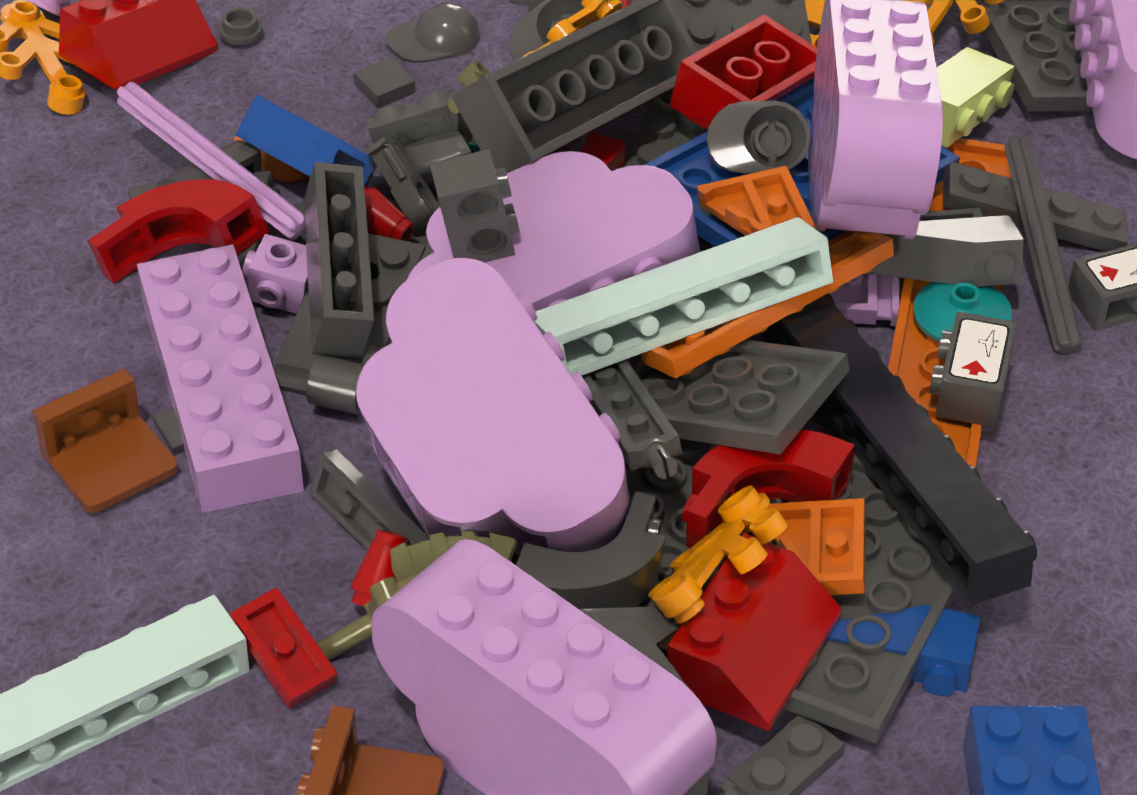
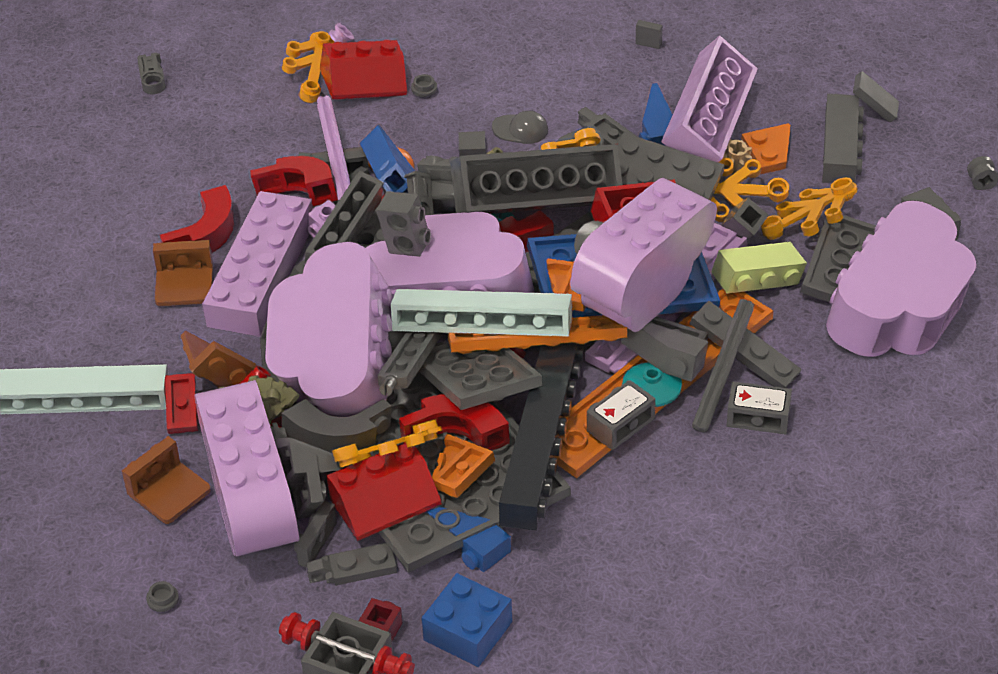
camera: 35 degrees right, 0 degrees up
none -> red arch [160,185,234,253]
none -> dark orange bracket [180,331,256,388]

